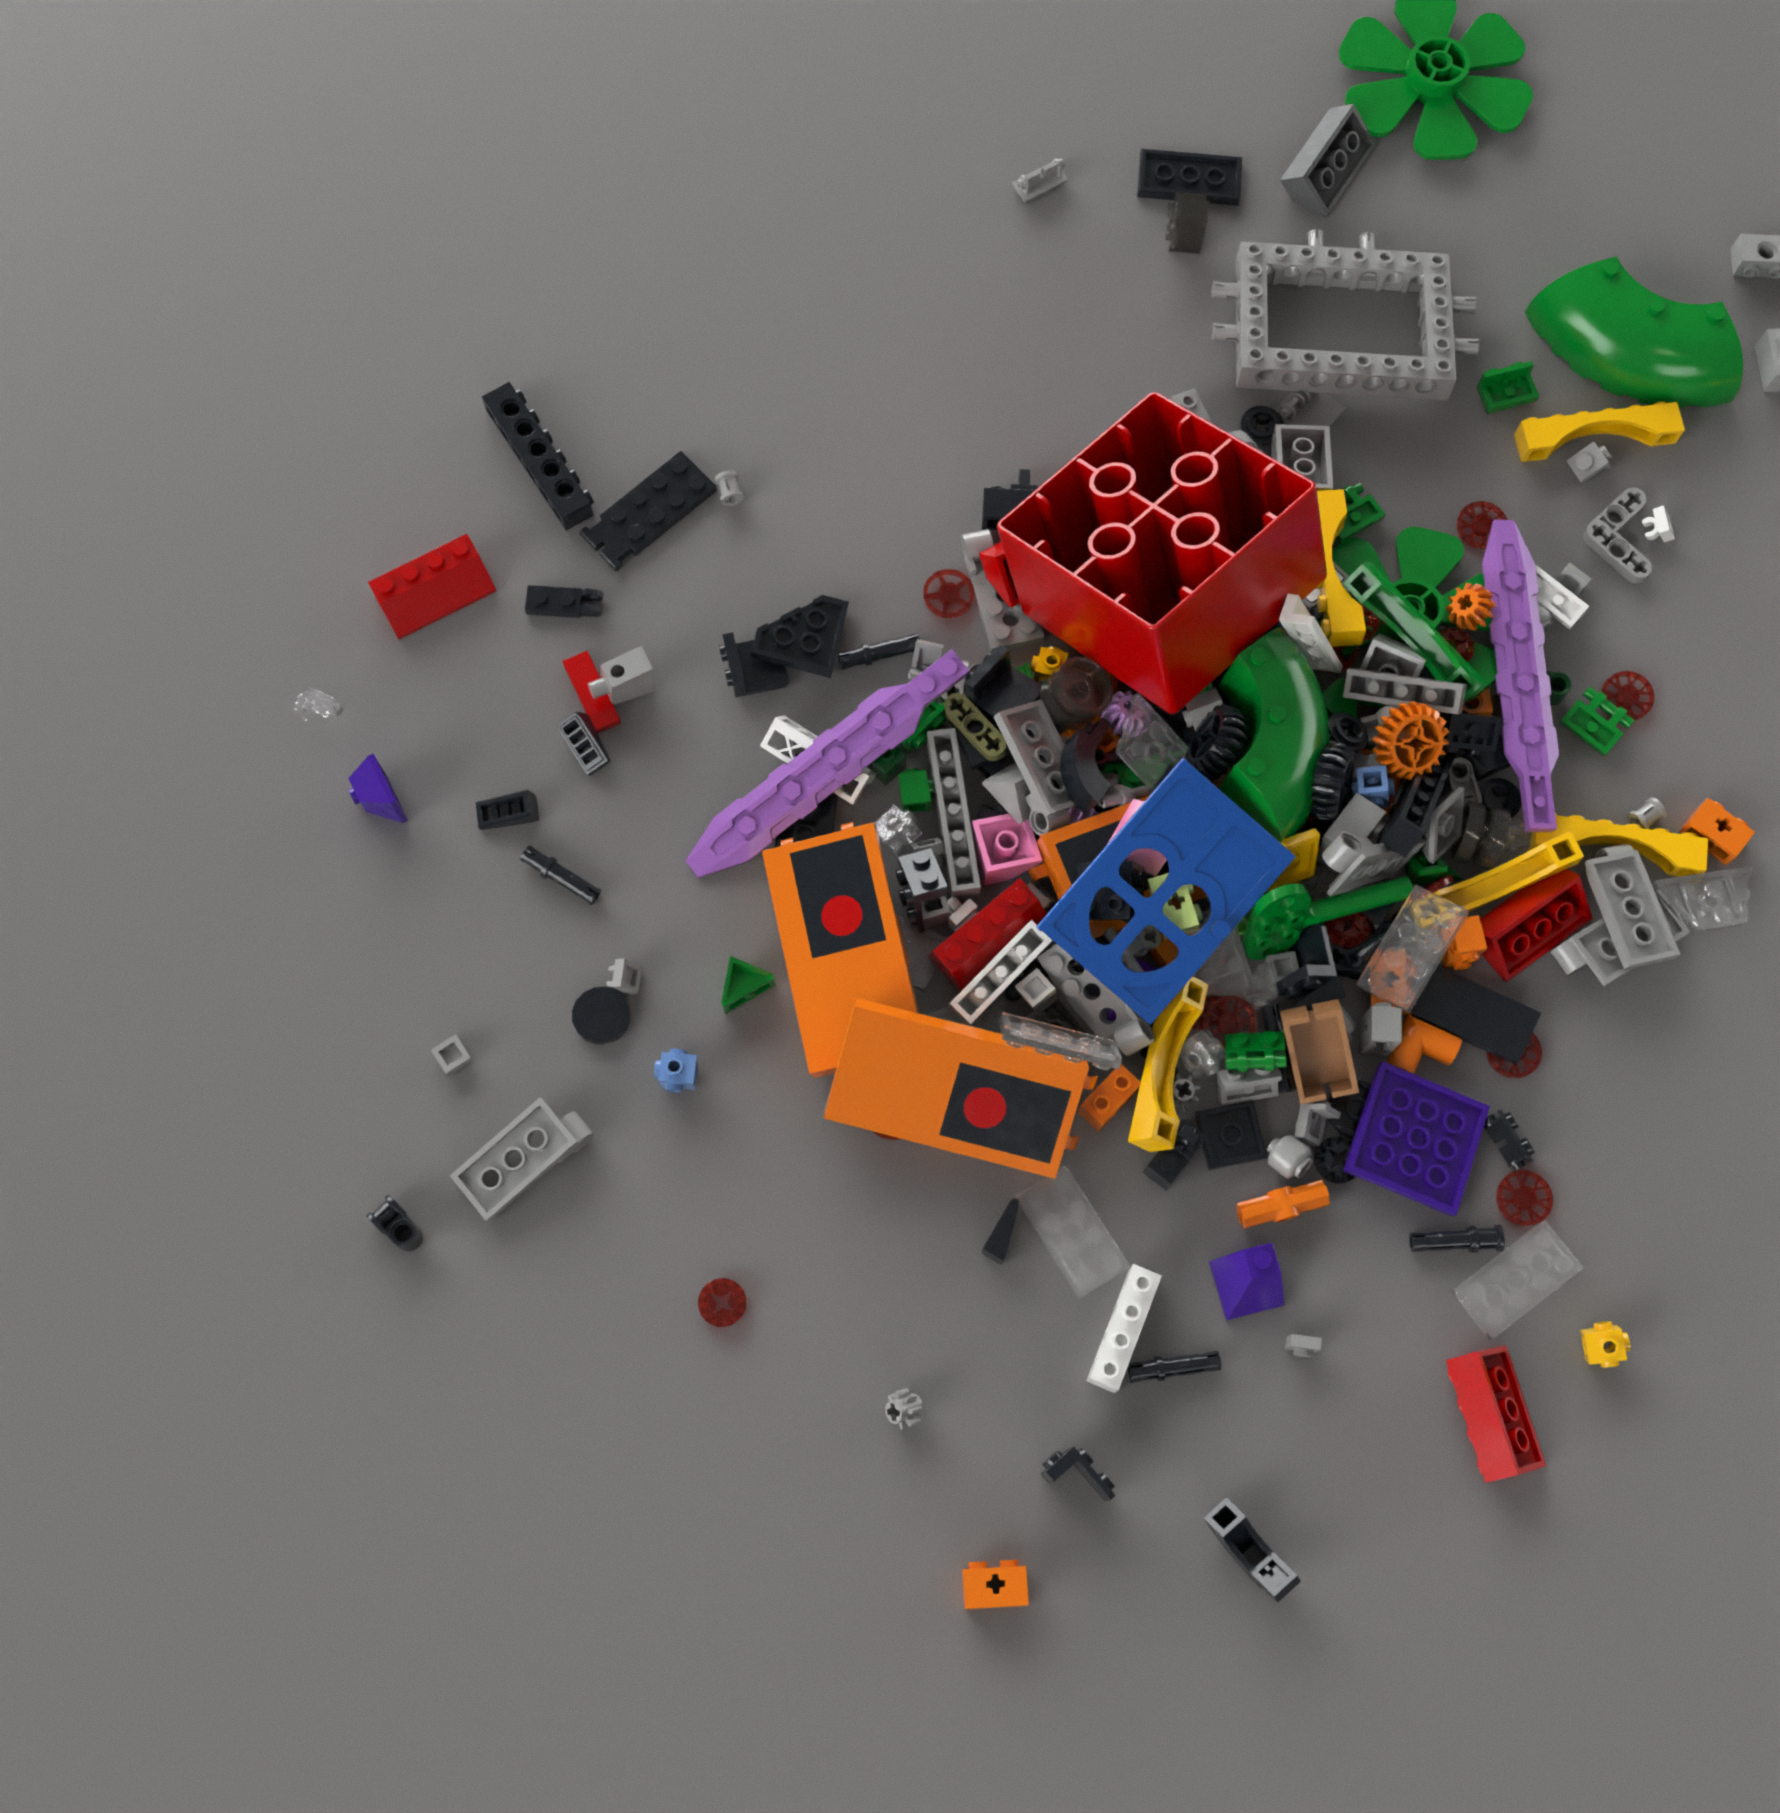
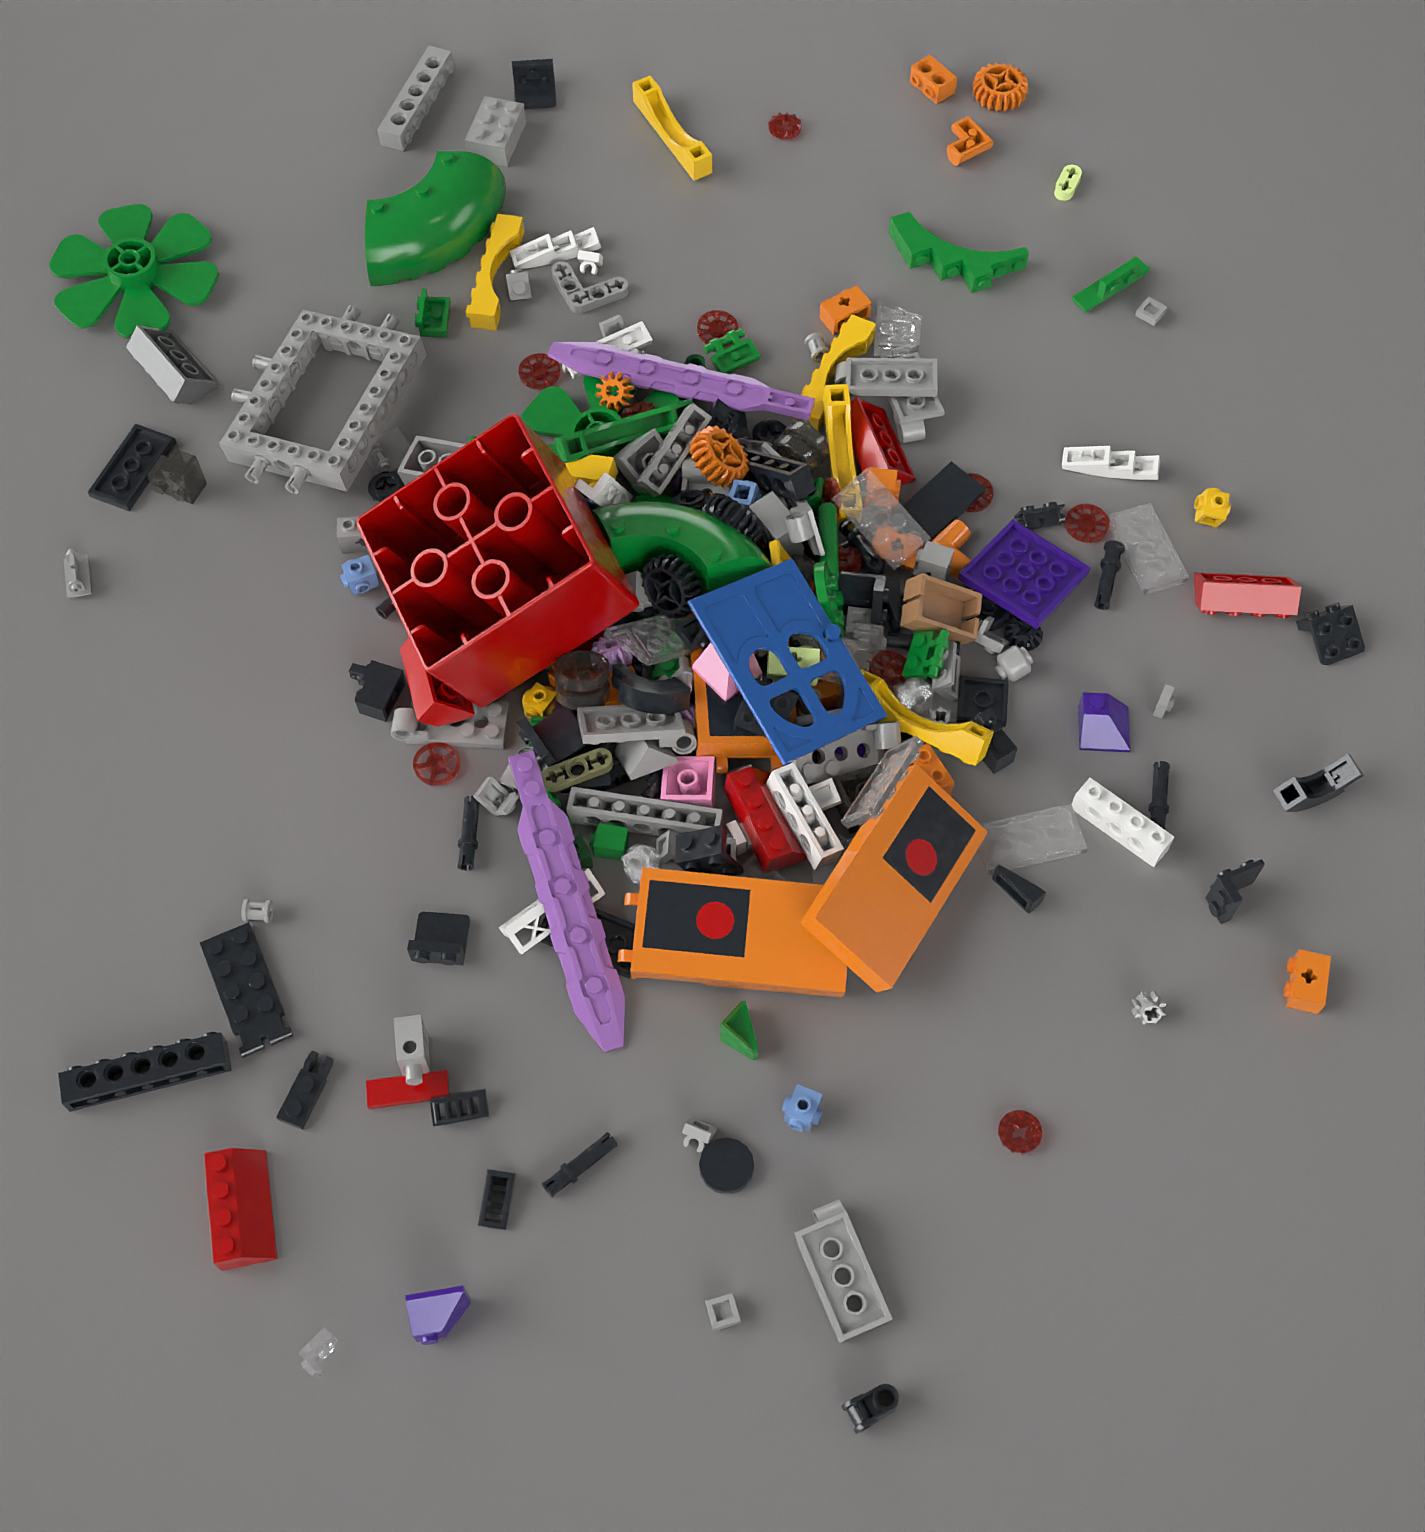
camera: 70 degrees left, 10 degrees down
black plate [750,595,849,678] -> none
orange piece [1236,1180,1330,1229] -> none
none -> white slope [510,227,602,269]
none -> white slope [1062,446,1160,480]
none -> black bracket [1296,602,1365,665]

